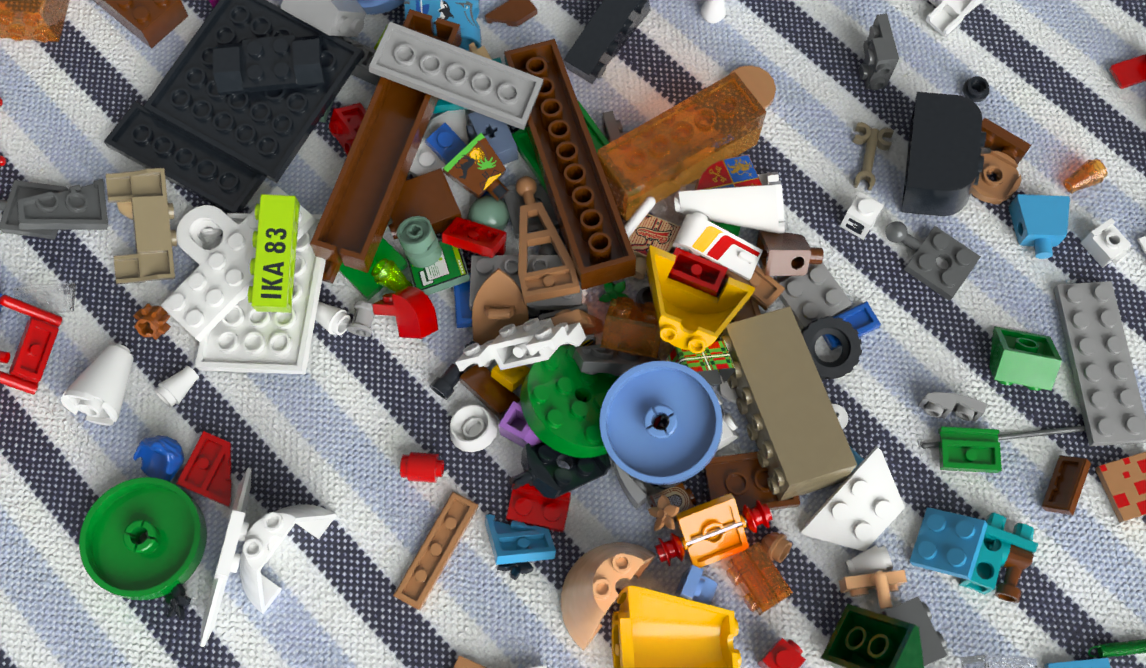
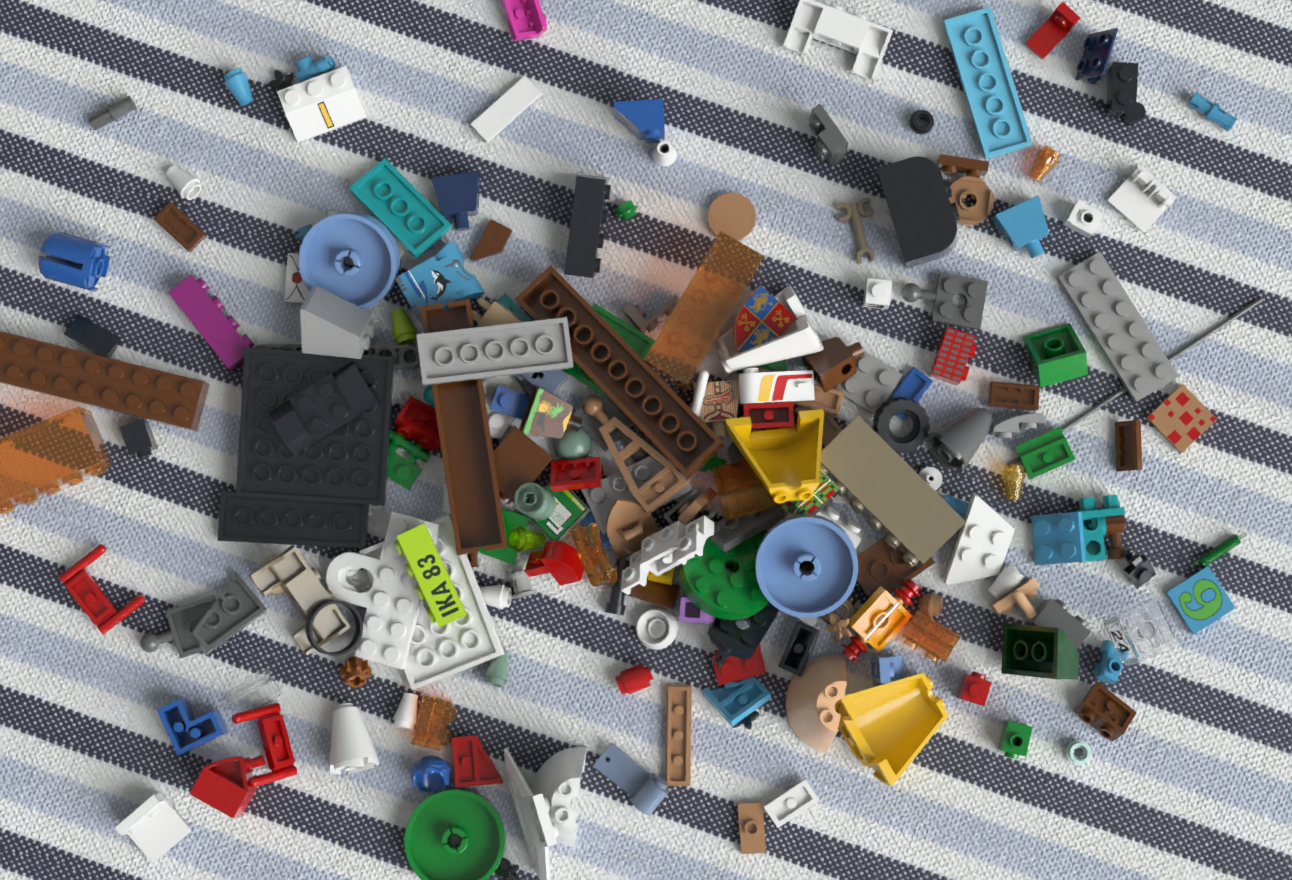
camera: 20 degrees left, 15 degrees up
none -> black brick [120,419,158,459]
none -> black tyre [305,600,363,656]
none -> green plate [387,430,431,491]
none -> clear orange brick [411,694,457,751]
none -> sand green cone [483,650,509,687]
none -> clear orange plate [571,523,618,587]
none -> sand blue door [593,742,669,816]
none -> green plate [615,200,638,221]
none -> black slope [778,621,821,677]
none -> dark grey cone [925,407,993,474]
none -> red brick [929,327,977,386]
none -> medium azure plate [943,7,1033,160]
none -> reddish brown plate [988,381,1040,411]
none -> clear yellow cone [1001,464,1026,500]
none -> black plate [1123,548,1156,589]

